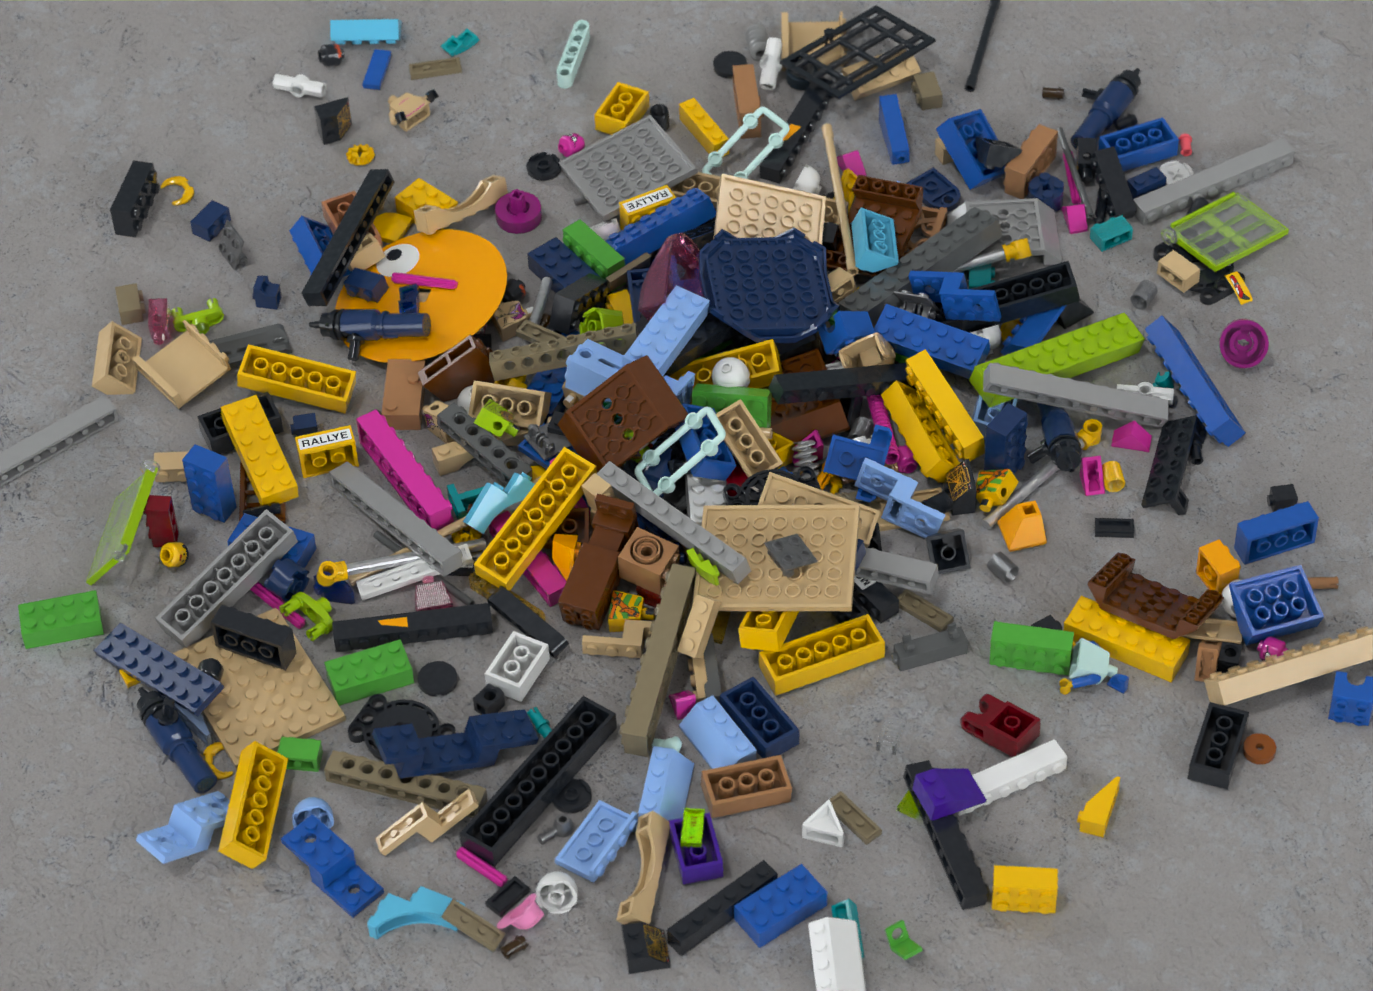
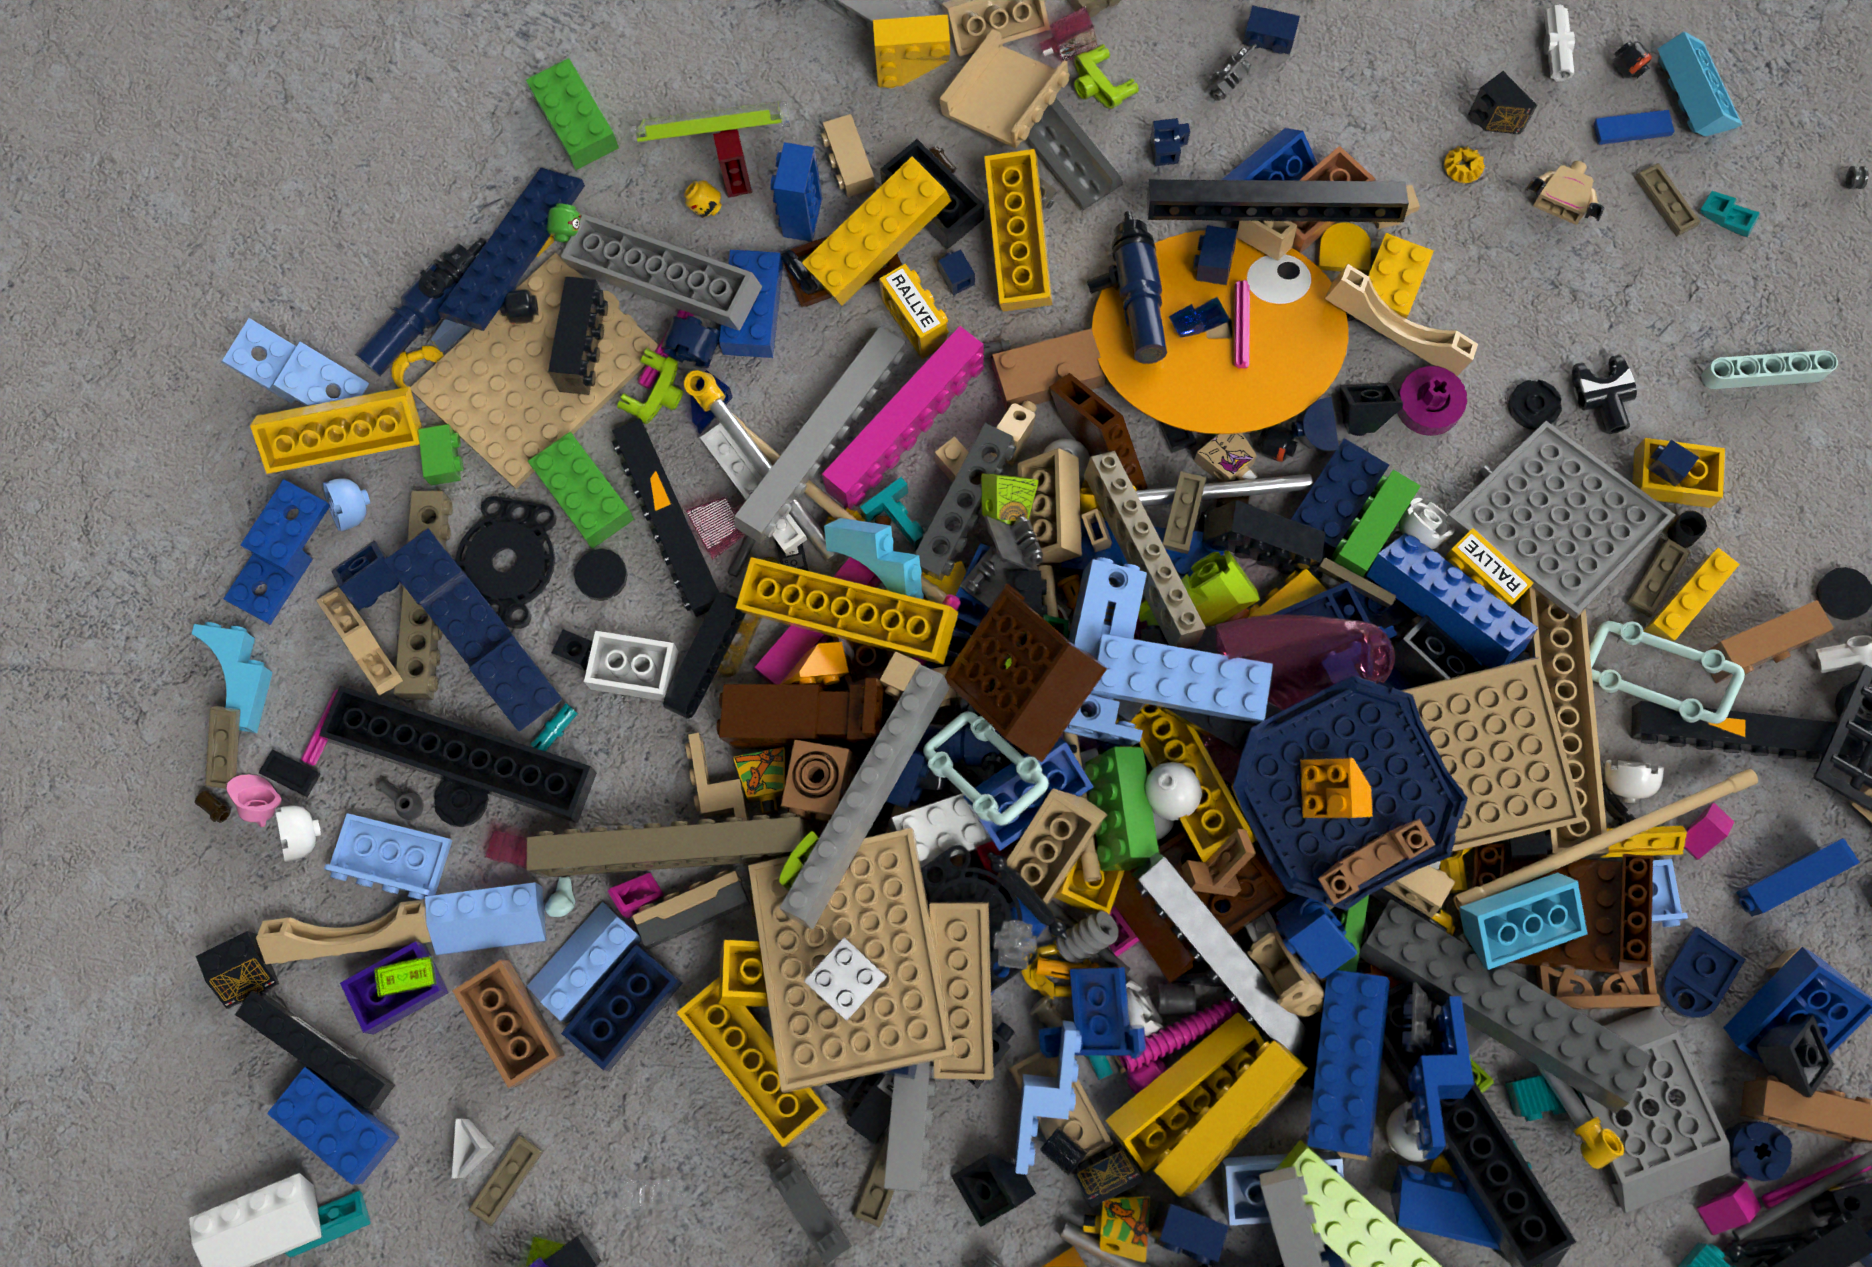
camera: 75 degrees right, 25 degrees up
dark pink head [558,133,585,157] -> none
tan brick [677,594,722,658] -> none
none -> dark blue slope [332,540,400,611]
none -> clear pink axle [485,831,527,869]
none -> bright green head [546,204,581,243]
none -> yellow slope [873,14,950,88]
none -> flat silver hinge [985,516,1043,571]
none -> black wheel [988,852,1068,940]
none -> clear brick [994,920,1037,969]
none -> tan piece [1082,509,1112,552]
none -> medium nougat bracket [1181,829,1255,896]
none -> dark blue brick [1291,397,1339,451]
none -> light orange slope [1301,758,1372,818]
none -> medium nougat slope [1318,819,1435,905]
none -> black slope [1340,383,1403,436]
none -> black connector [1572,355,1637,434]
none -> dark tan tile [1626,538,1691,618]
none -> dark blue brick [1648,439,1699,487]

